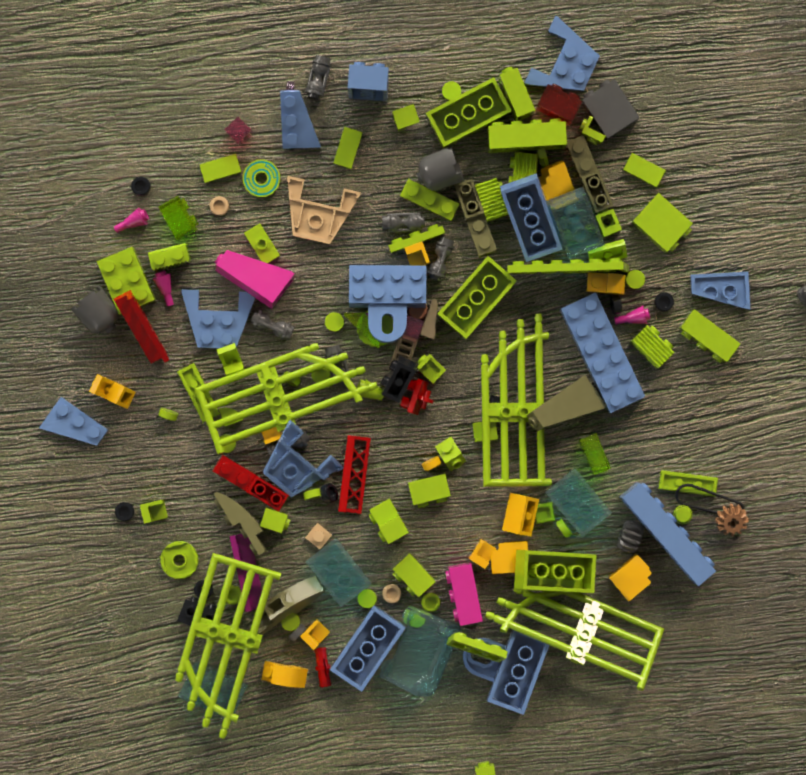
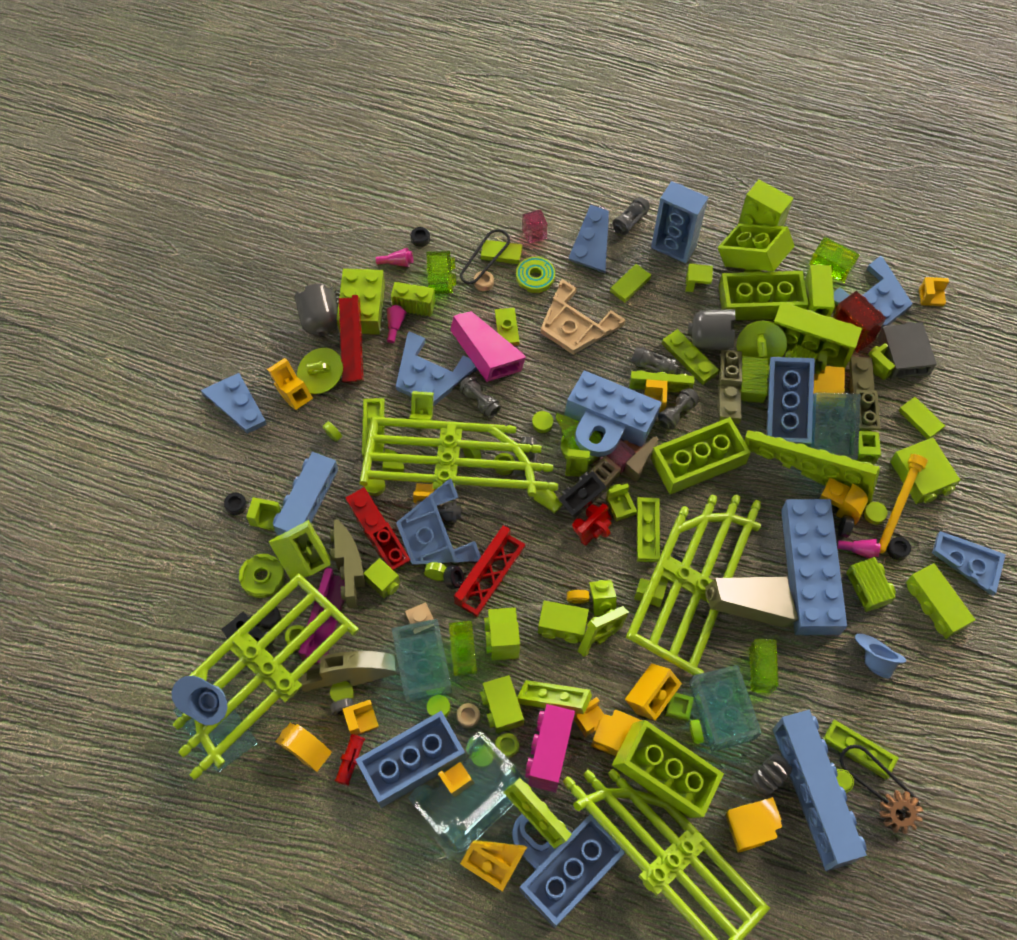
camera: 25 degrees right, 25 degrees down
none -> medium blue piece [171,676,227,725]
none -> lime slope [269,520,331,580]
none -> medium blue brick [273,452,338,535]
none -> lime shield [297,348,343,394]
none -> yellow panel [438,762,474,797]
none -> clear neon green brick [449,621,477,676]
none -> black piece [460,229,510,284]
none -> yellow wing [460,840,527,892]
none -> lime plate [517,680,592,714]
none -> lime tile [565,449,590,477]
none -> lime wing [578,606,629,657]
none -> lime plate [637,497,660,562]
none -> lime brick [718,223,795,272]
none -> lime shield [736,321,787,365]
none -> lime brick [738,179,794,226]
none -> clear neon green brick [809,237,860,282]
none -> medium blue piece [855,634,906,679]
none -> yellow piece [879,454,928,553]
none -> yellow panel [919,277,949,306]

